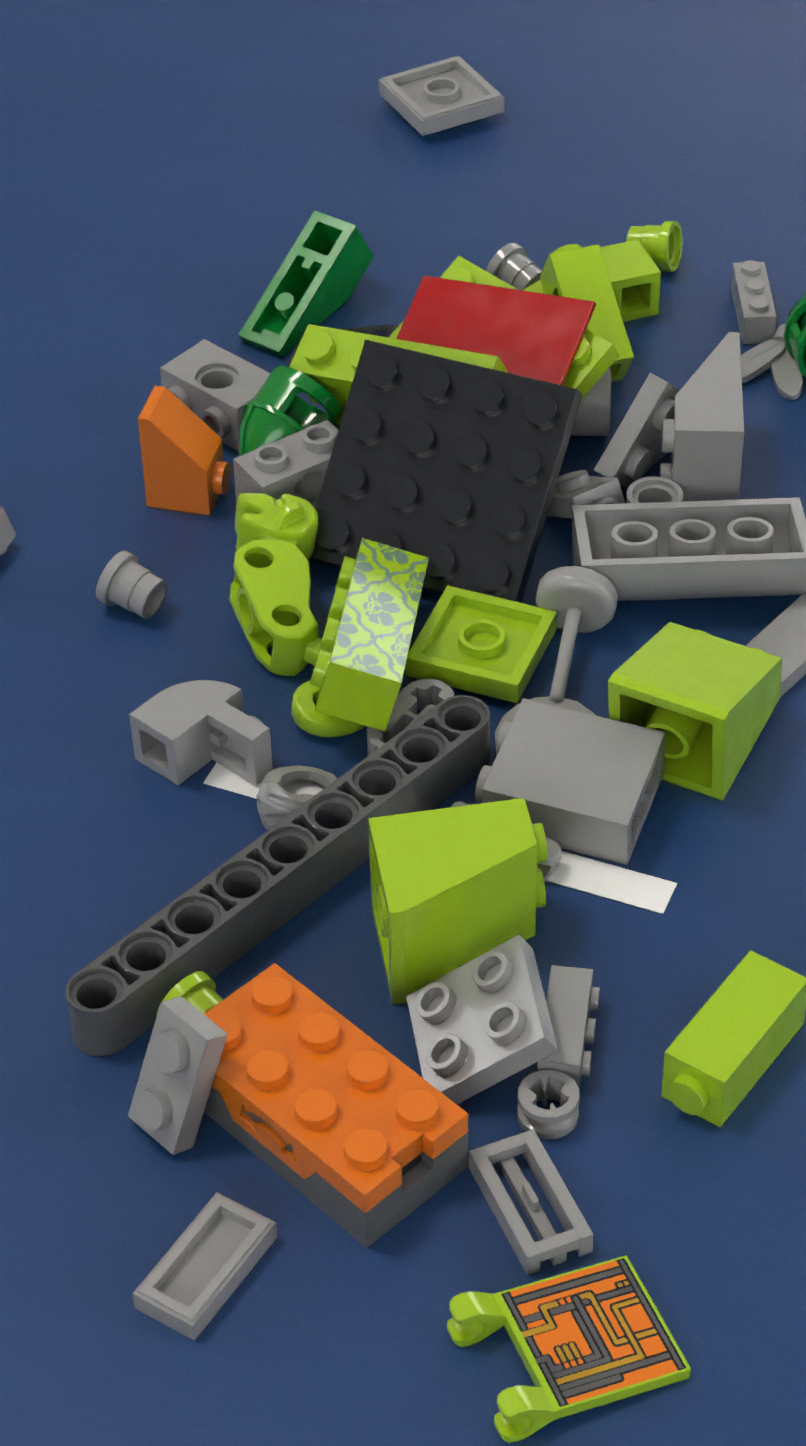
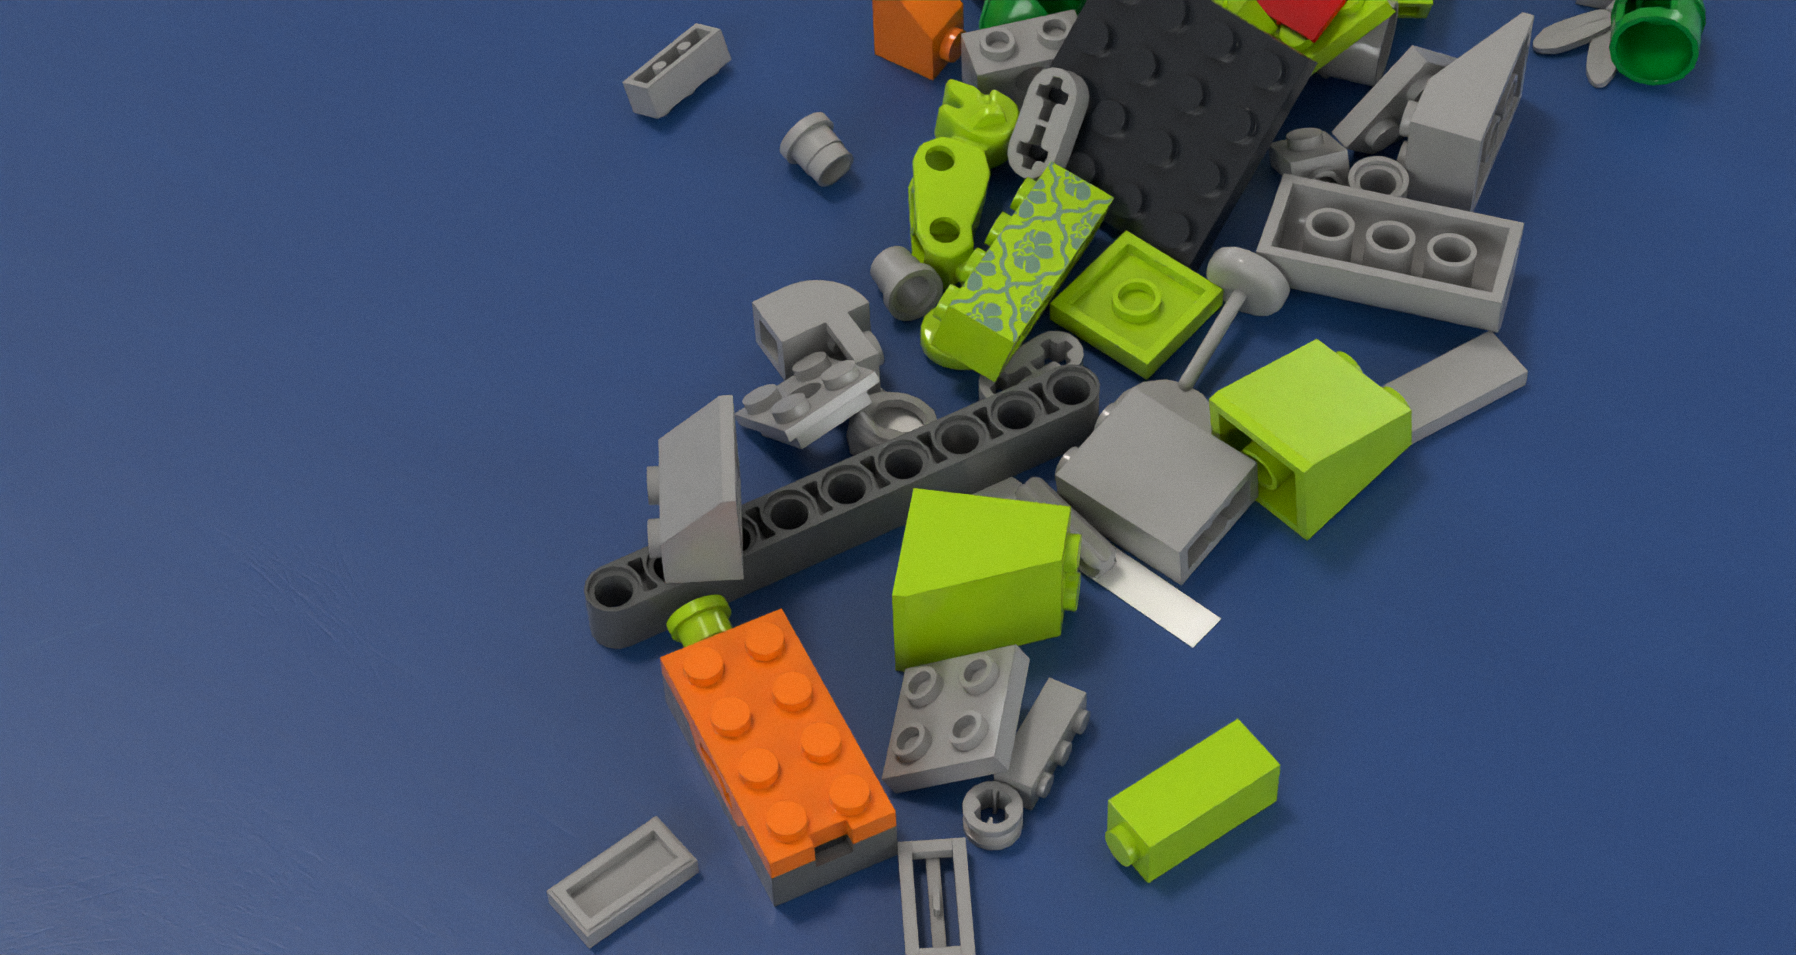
camera: 20 degrees right, 10 degrees up
light grey plate [128,996,228,1155] -> none
none -> light grey slope [647,395,744,584]
none -> light grey piece [735,351,880,449]
none -> light grey piece [870,246,943,321]
none -> light grey beam [1007,67,1089,181]

